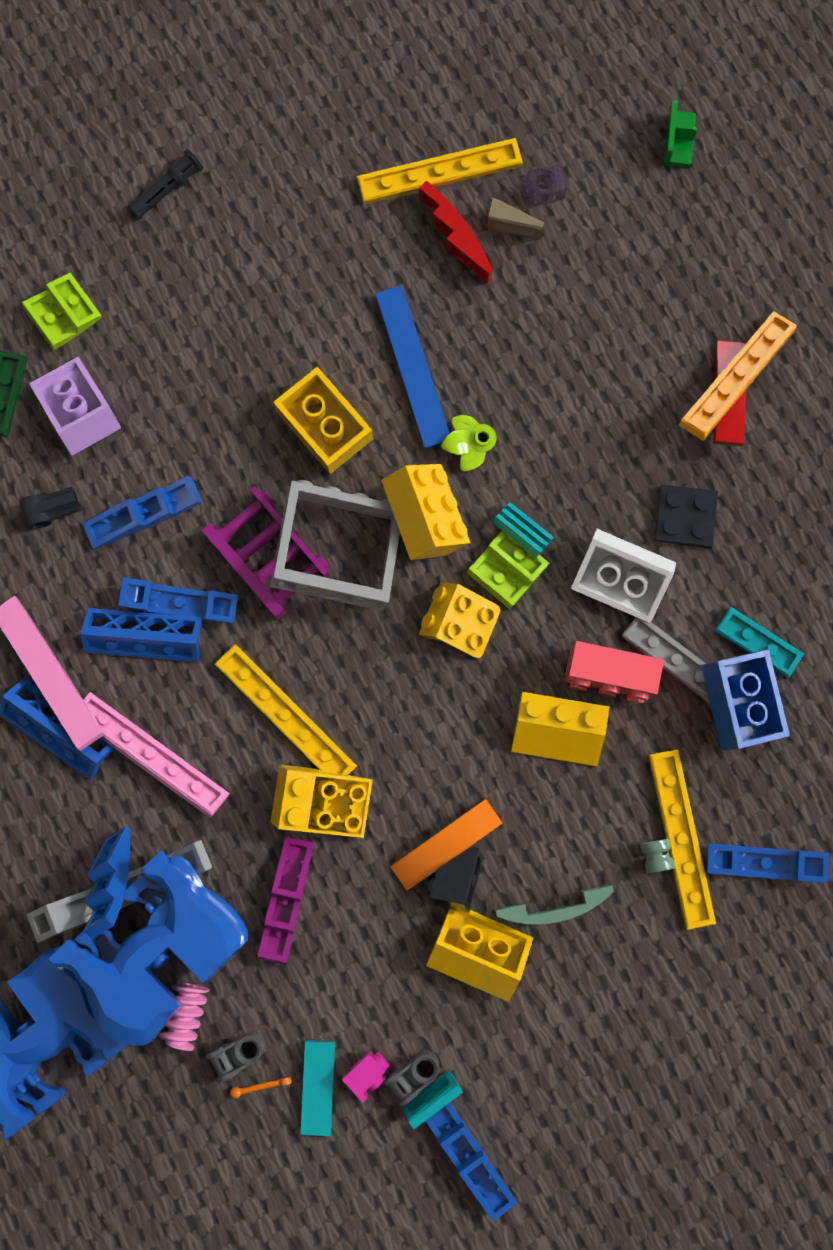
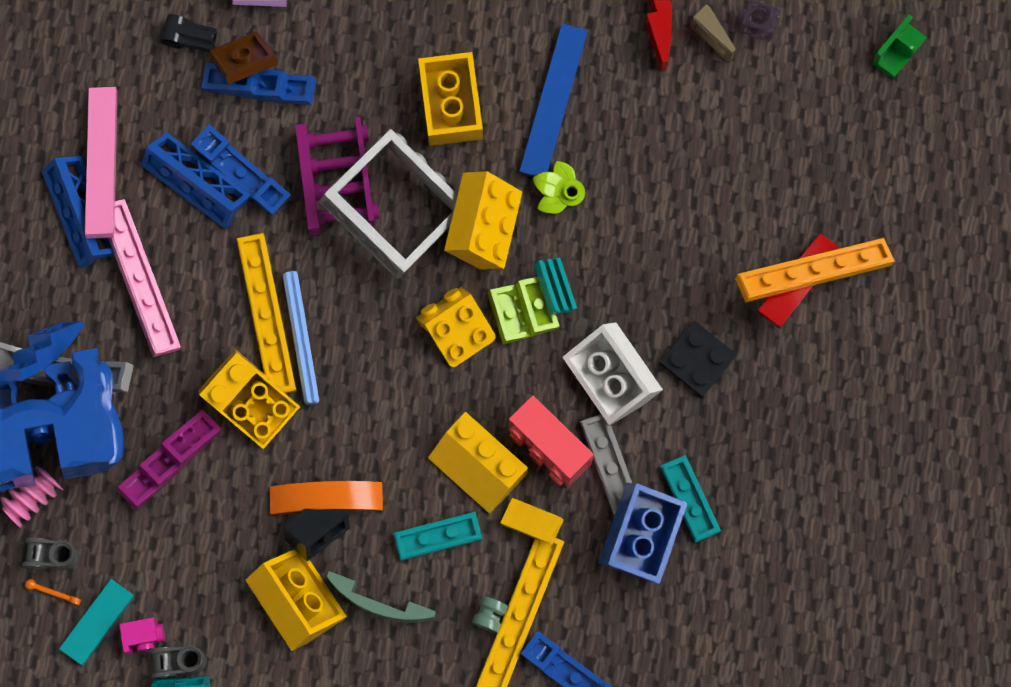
camera: 30 degrees right, 5 degrees down
none -> reddish brown tile [208,32,278,85]
none -> light blue axle [283,271,319,405]
none -> teal tile [393,512,483,561]
none -> yellow tile [500,498,564,545]

